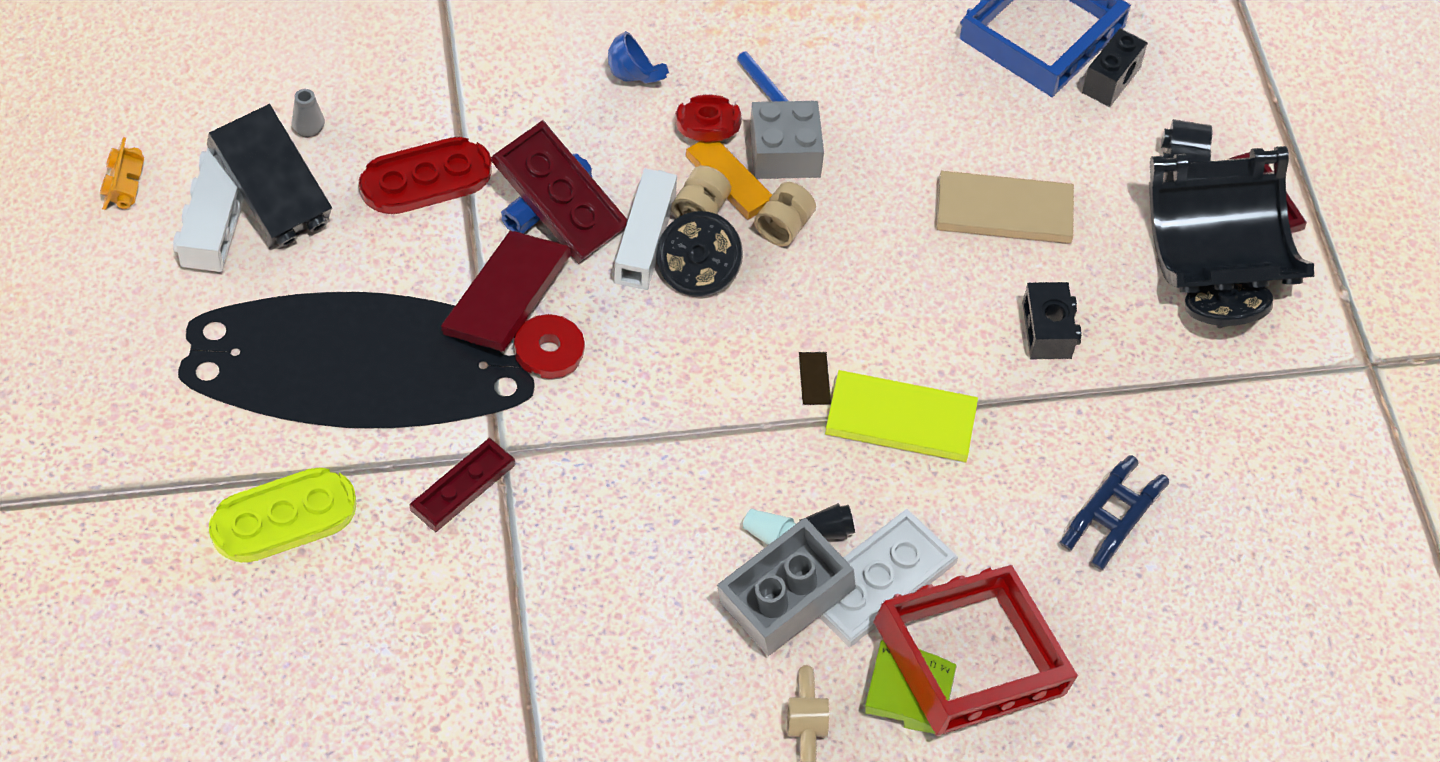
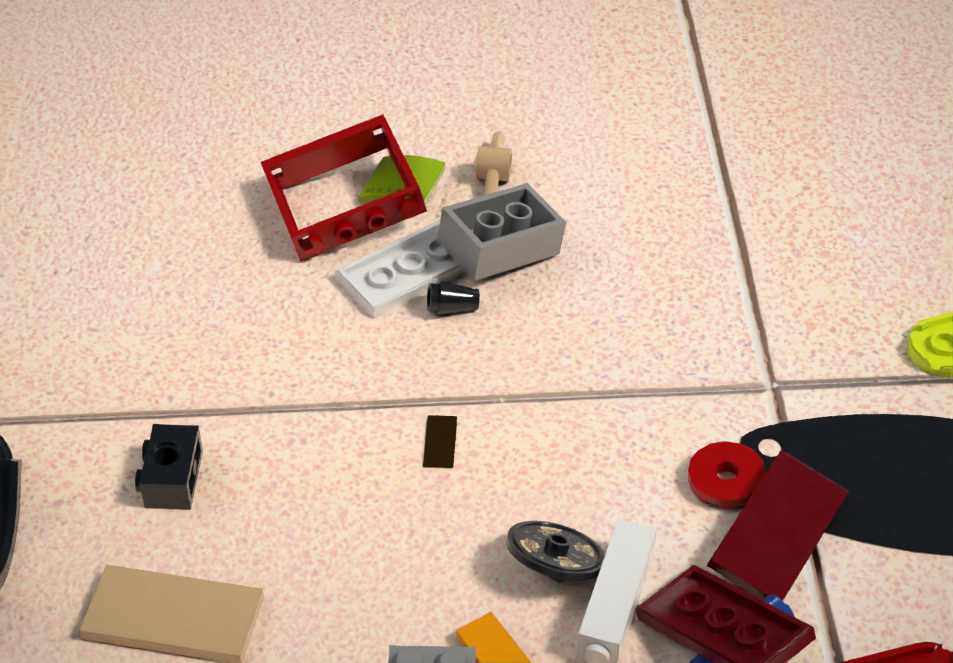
camera: 170 degrees left, 10 degrees down
dark red tile [409,437,515,533] -> none
tan wheel [671,166,731,218] -> none
light aqua cone [743,509,796,545] -> none
tan wheel [754,182,816,247] -> none
neon yellow tile [825,370,978,462] -> none
dark blue piece [1059,455,1169,571] -> none

